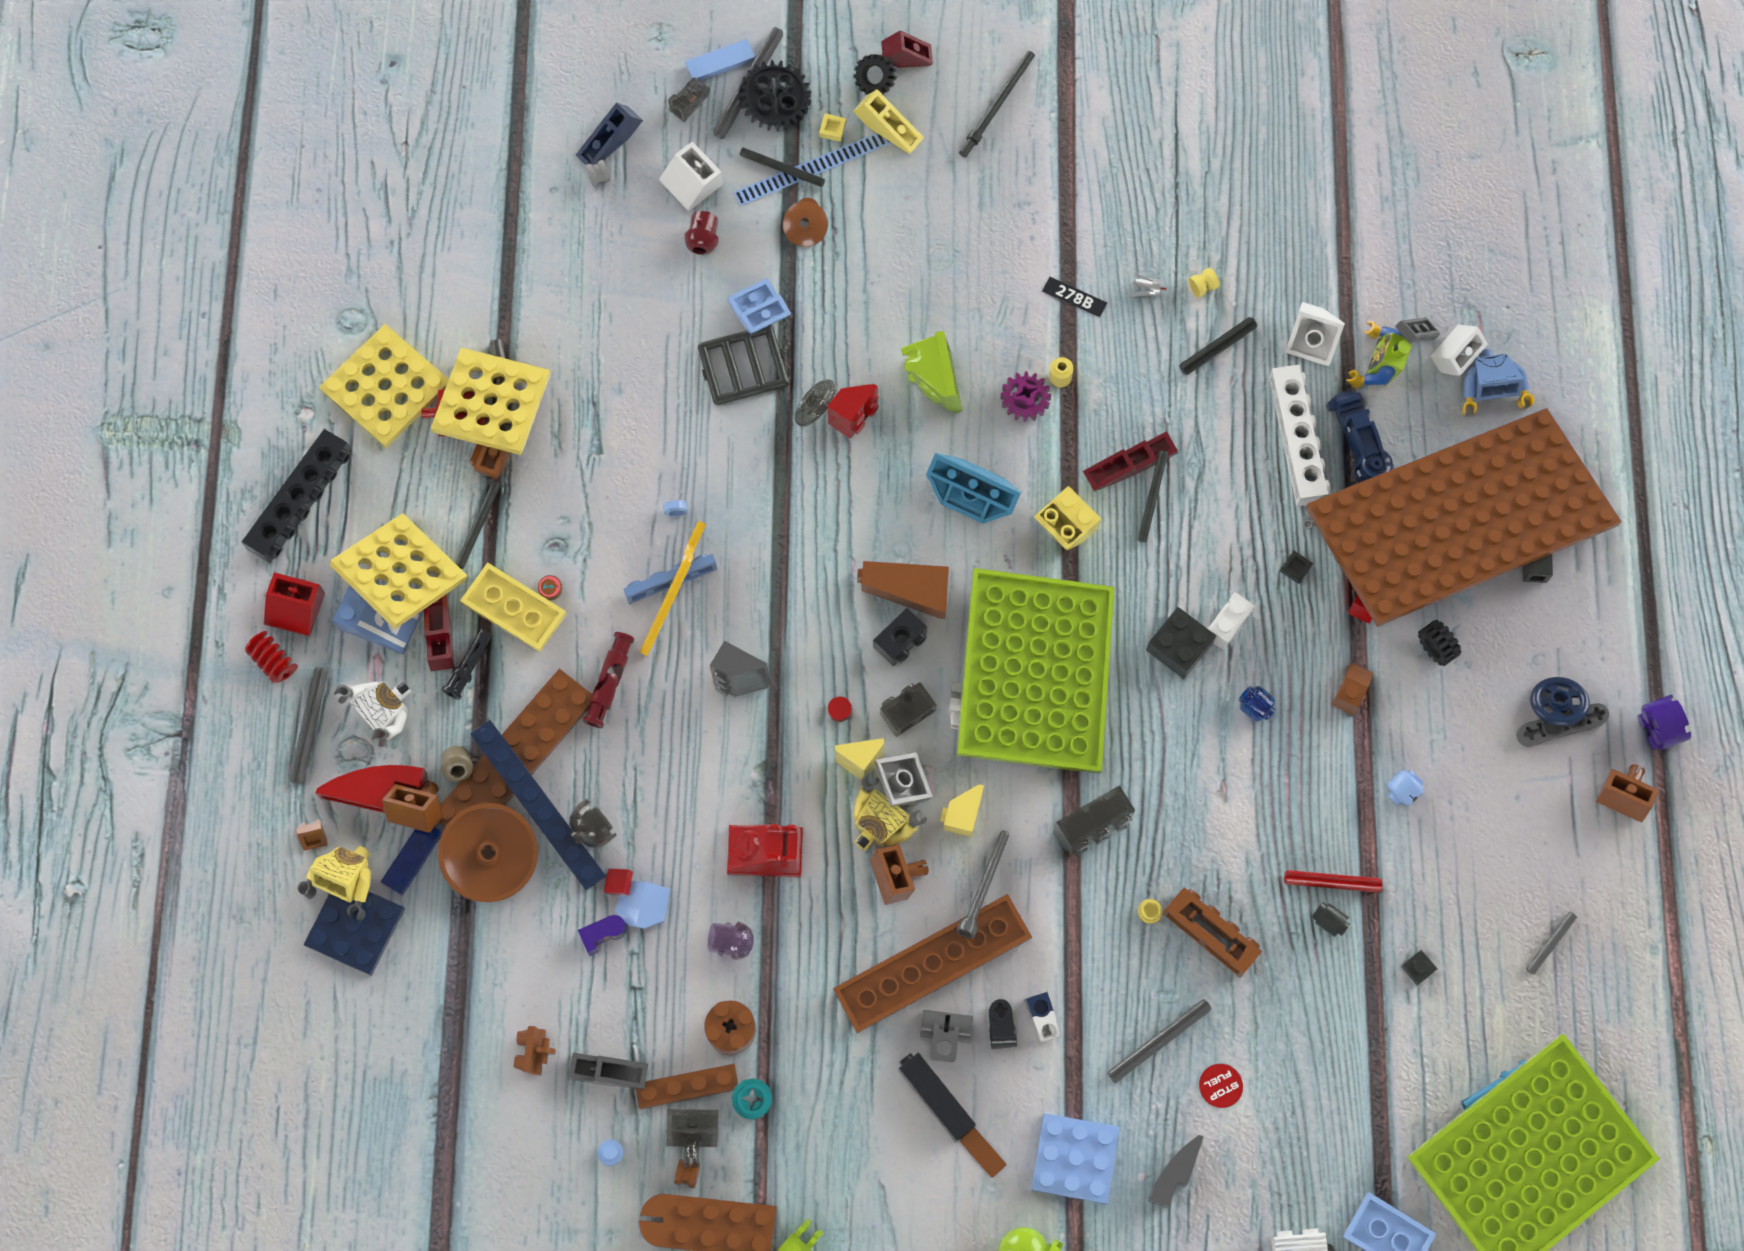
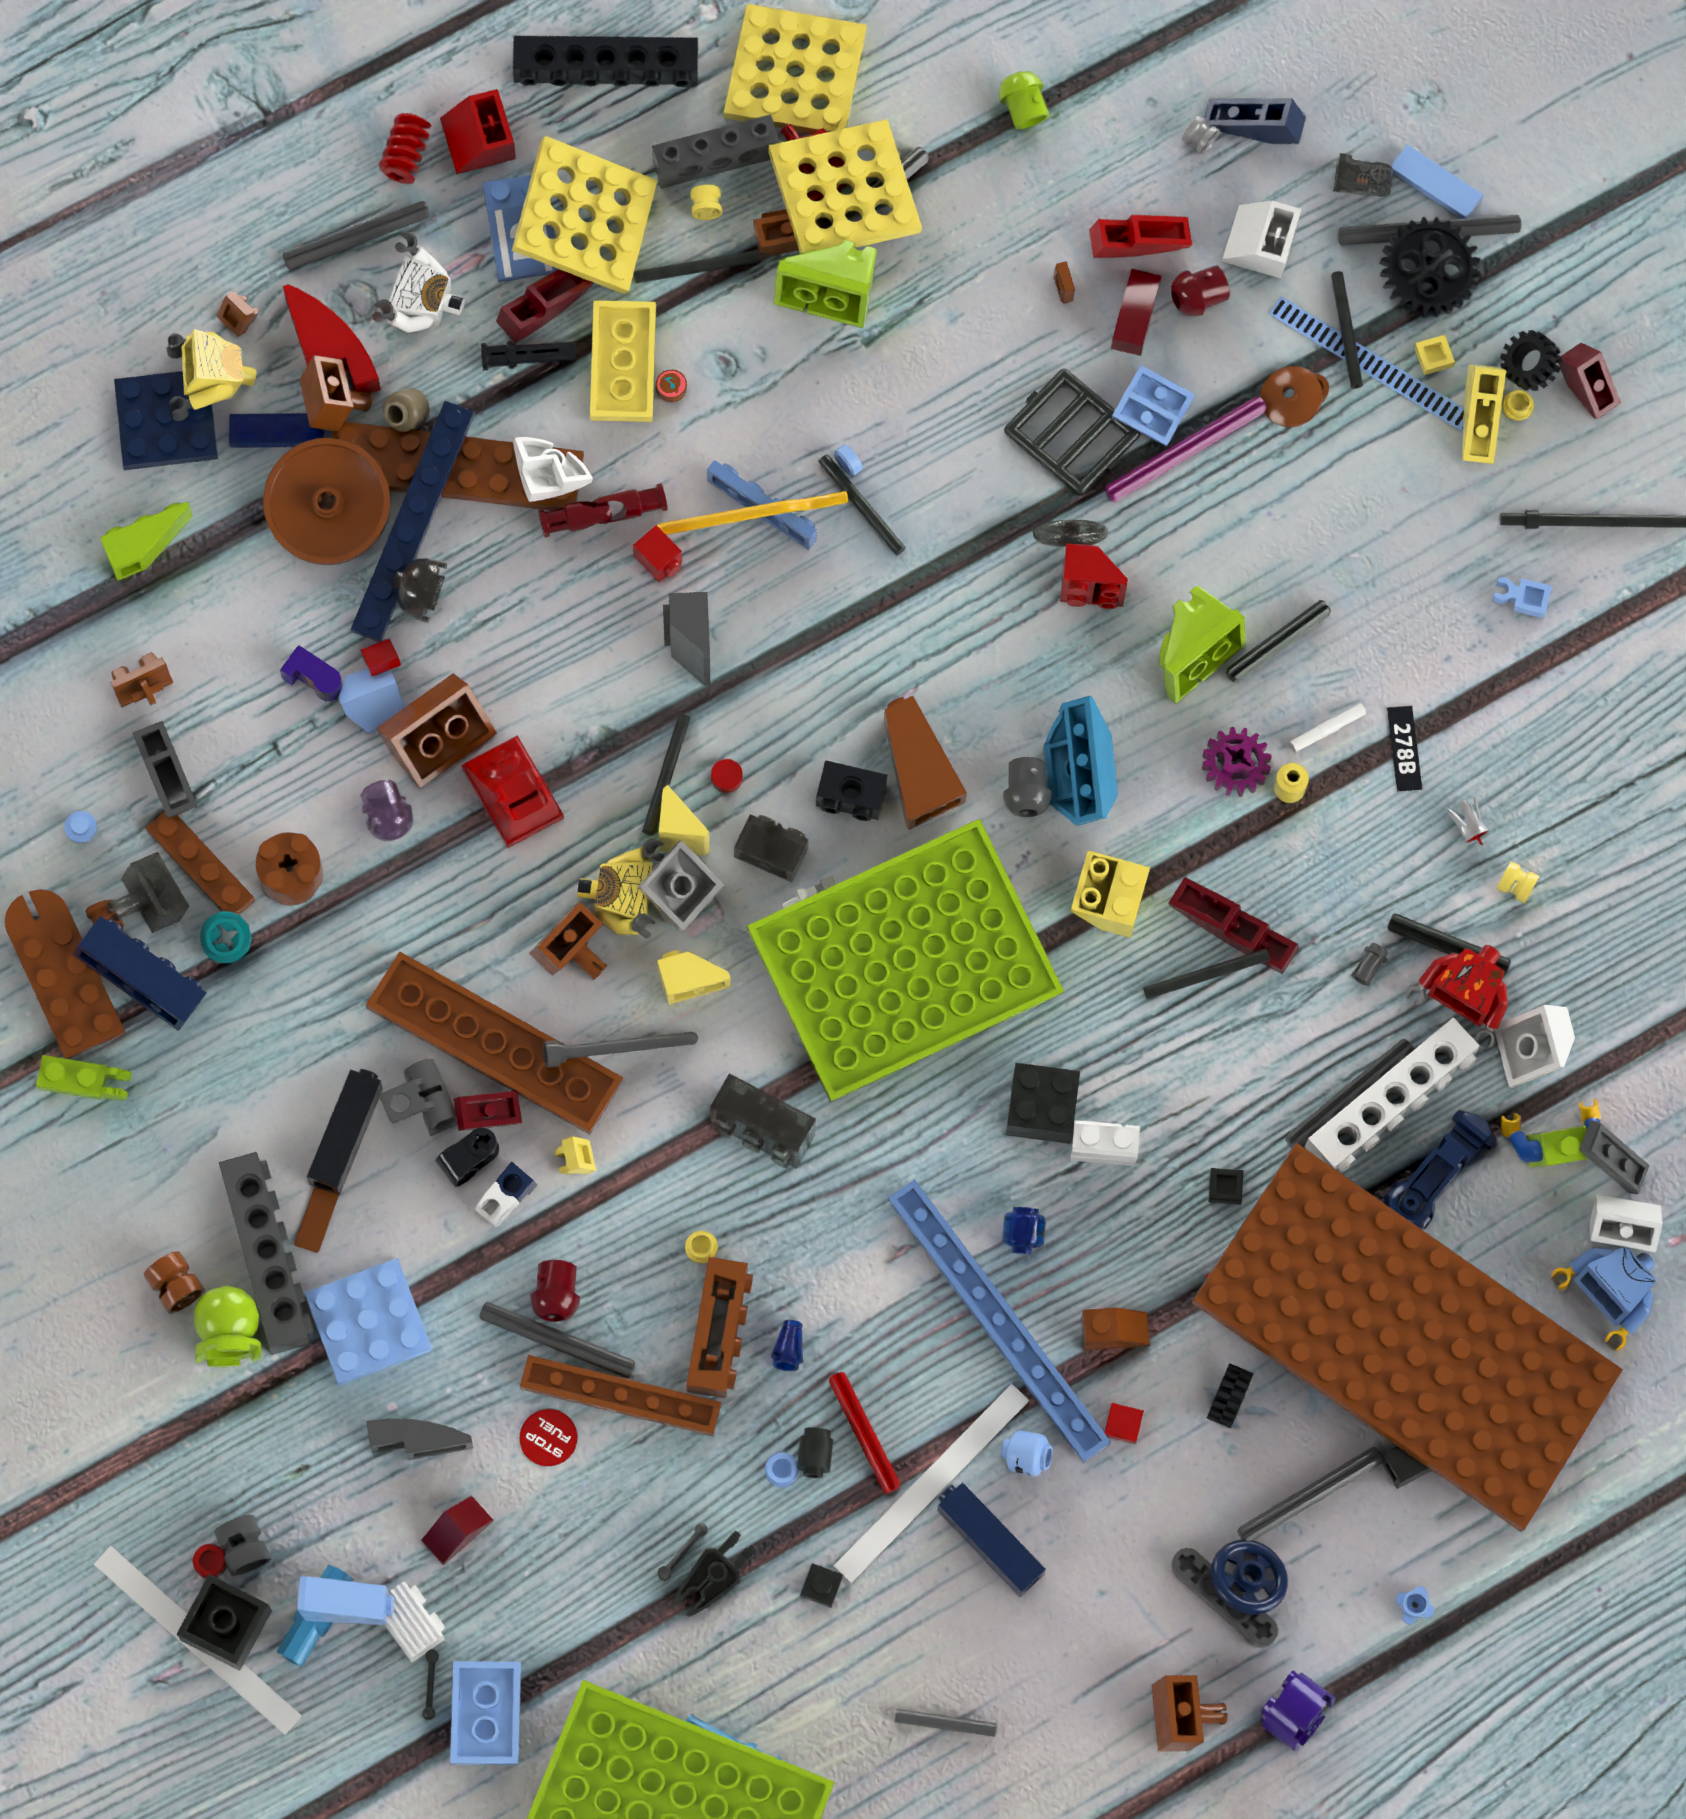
camera: 55 degrees right, 0 degrees up
none -> dark blue brick [73,916,206,1031]
none -> lime slope [100,501,193,581]
none -> dark grey brick [219,1151,314,1355]
none -> dark orange slope [376,673,497,788]
none -> dark red slope [421,1495,494,1566]
none -> dark red plate [454,1091,522,1131]
none -> white brick [513,437,593,502]
none -> dark orange plate [520,1355,721,1436]
none -> dark red piece [530,1259,580,1322]
none -> light yellow tile [555,1136,596,1175]
none -> red brick [633,525,682,582]
none -> pearl dark grey bar [642,714,691,836]
none -> dark grey brick [652,114,780,189]
none -> dark grey hinge [658,1523,708,1580]
none -> pearl dark grey hinge [674,1530,756,1616]
none -> light yellow wheel [690,185,722,220]
none -> light blue tile [765,1453,798,1488]
none -> clear blue cone [771,1320,803,1371]
none -> lime piece [774,240,877,328]
none -> pearl dark grey bar [818,454,906,555]
none -> white sticker [834,1384,1030,1583]
none -> medium blue plate [888,1179,1111,1464]
none -> dark blue brick [937,1482,1046,1598]
none -> lime piece [999,71,1050,130]
none -> dark grey piece [1003,757,1052,817]
none -> dark orange tile [1053,261,1075,304]
none -> red slope [1089,215,1192,258]
none -> red tile [1104,1403,1144,1444]
none -> magenta axle [1105,397,1266,502]
none -> dark red slope [1111,269,1162,356]
none -> pearl dark grey axle [1226,600,1331,683]
none -> dark grey axle [1238,1447,1383,1541]
none -> dark grey axle [1285,1039,1414,1148]
none -> white piece [1289,703,1366,753]
none -> dark grey pin [1351,943,1388,986]
none -> light blue plate [1396,1586,1434,1624]
none -> red torso [1406,945,1508,1048]
none -> light blue plate [1492,577,1552,619]
none -> light yellow plate [1502,390,1534,421]

